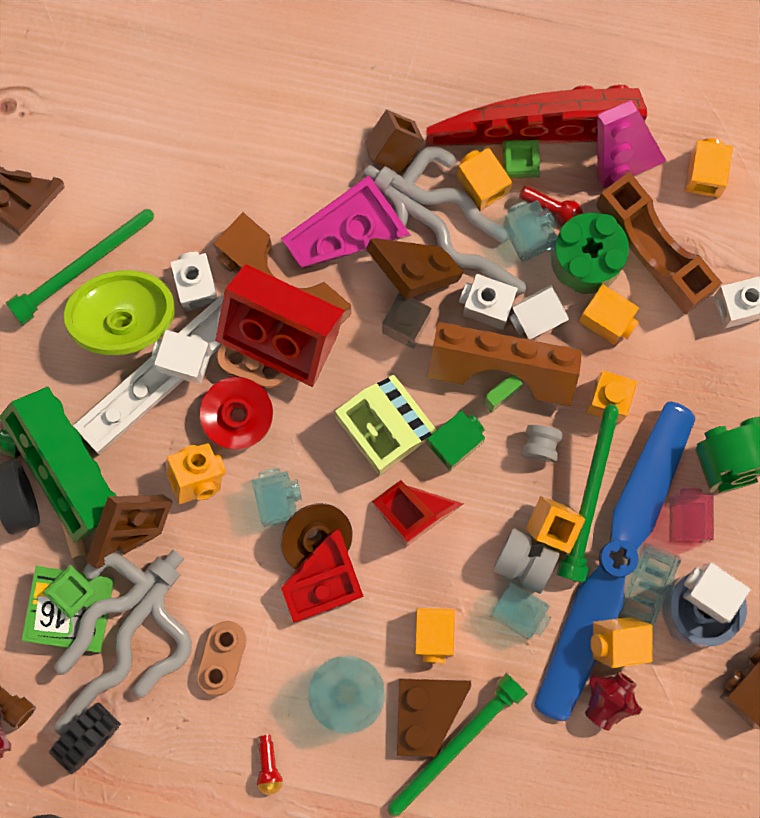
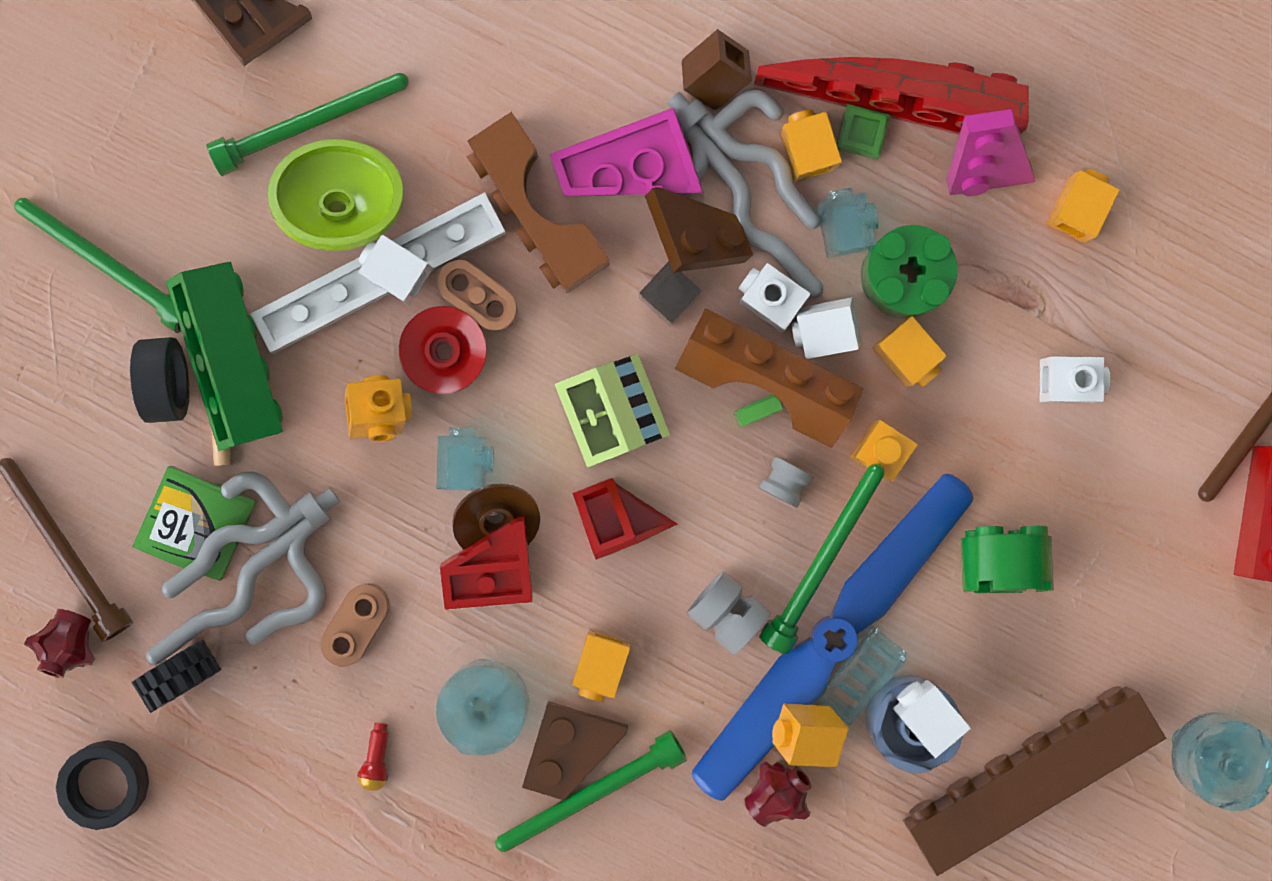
camera: 20 degrees right, 10 degrees up
bright green tile [42,565,98,619] -> none
reddish brown wing [86,494,173,569] -> none
white brick [171,252,218,312] -> none
red slope [215,264,345,387] -> none
green brick [426,410,485,471] -> none
clear light blue brick [489,582,551,640] -> none
red bar [519,185,583,226] -> none
light orange brick [526,495,585,553] -> none
dark orange arch [595,171,722,315] -> none
clear pink brick [669,488,714,544] -> none

